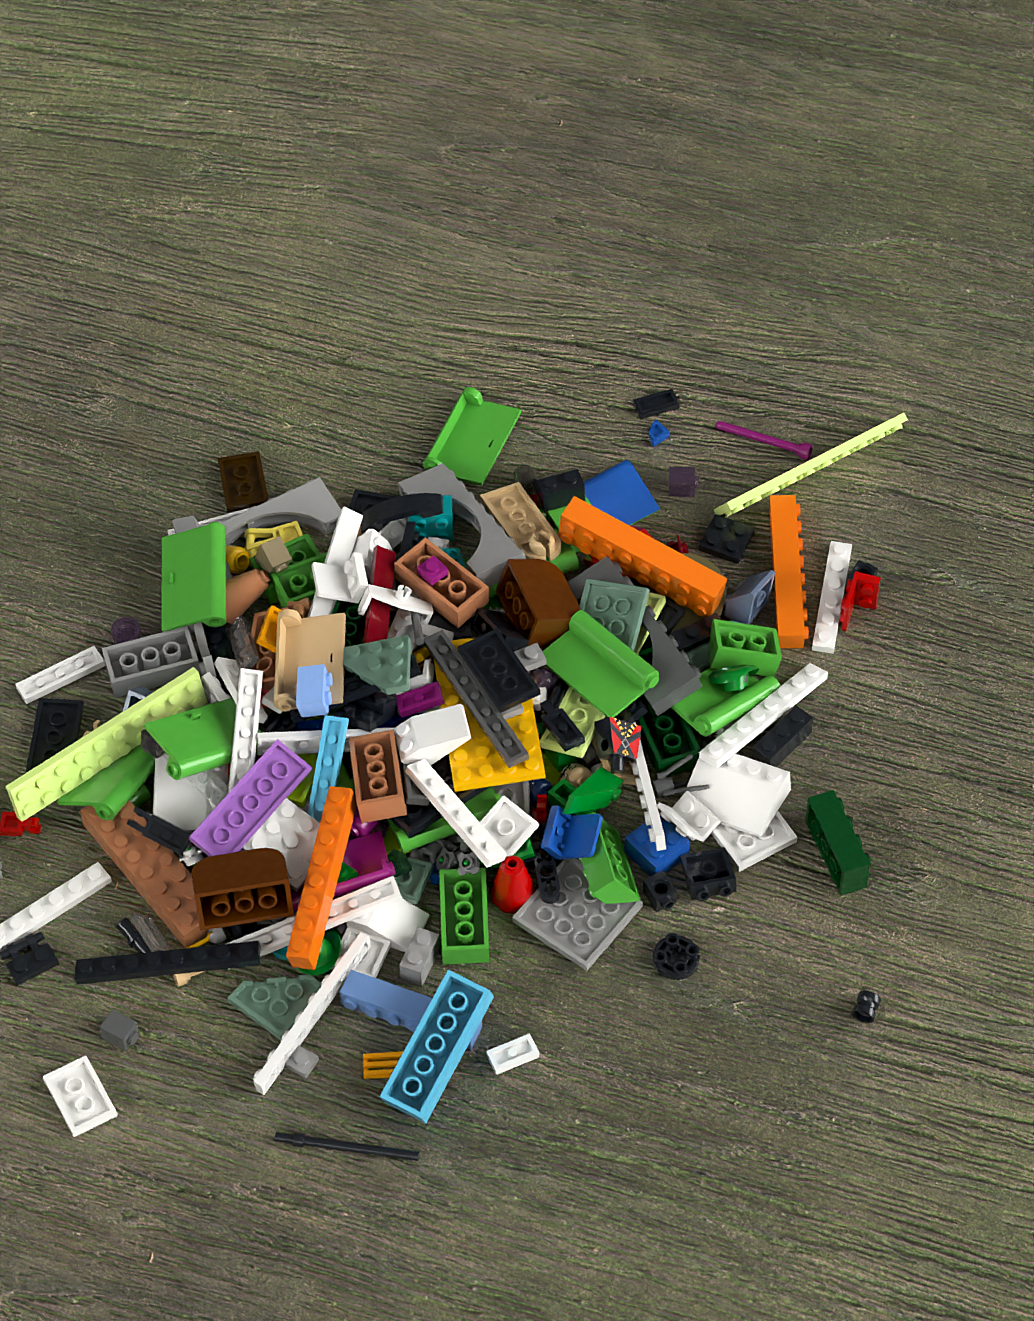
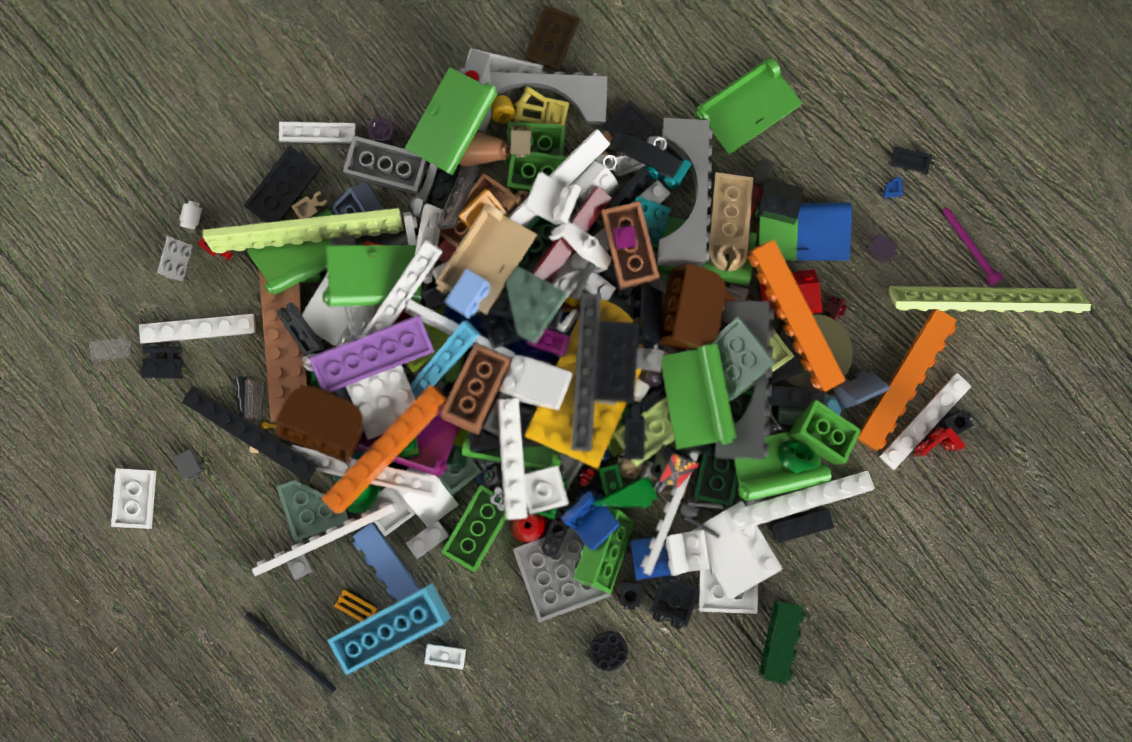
camera: 30 degrees right, 30 degrees up
black plate [699,514,755,564] -> none

